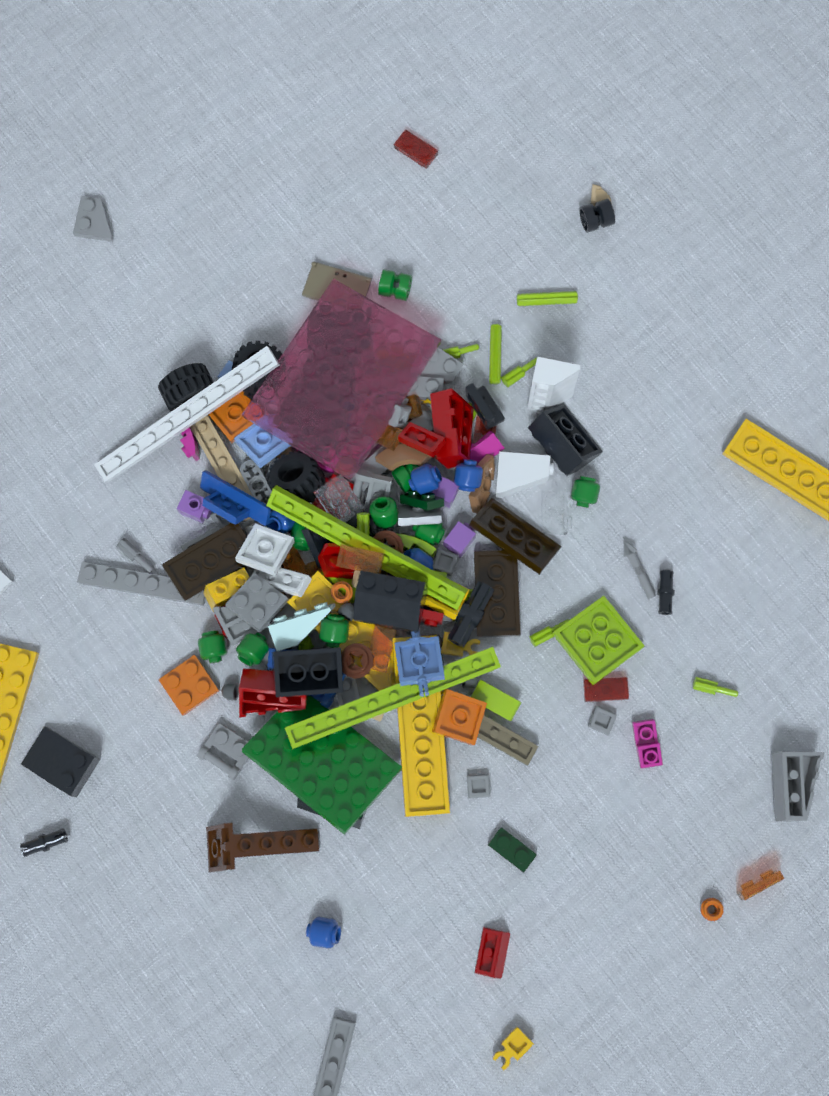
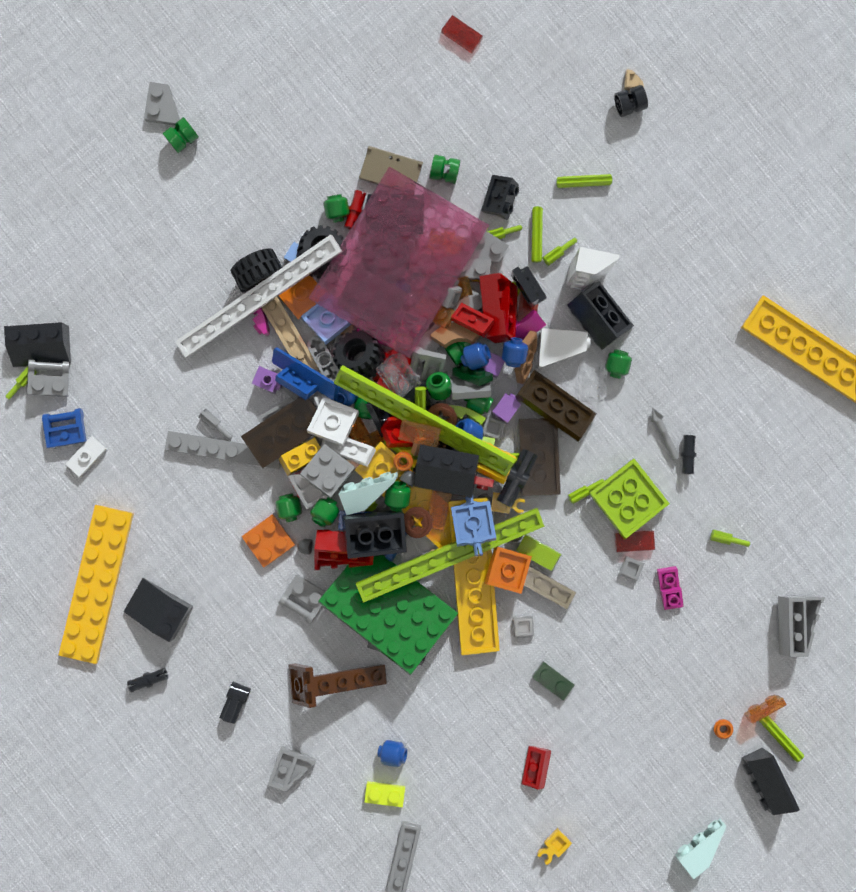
camera: 10 degrees left, 10 degrees up
none -> green wheel [162,117,199,153]
none -> black piece [219,681,251,724]
none -> light grey wing [268,747,317,792]
none -> green head [323,194,350,223]
none -> red pin [344,190,366,231]
none -> neon yellow plate [364,781,405,808]
none -> black bracket [481,175,519,220]
none -> light aqua slope [675,819,727,879]
none -> black slope [742,747,800,815]
none -> lime axle [759,714,804,762]

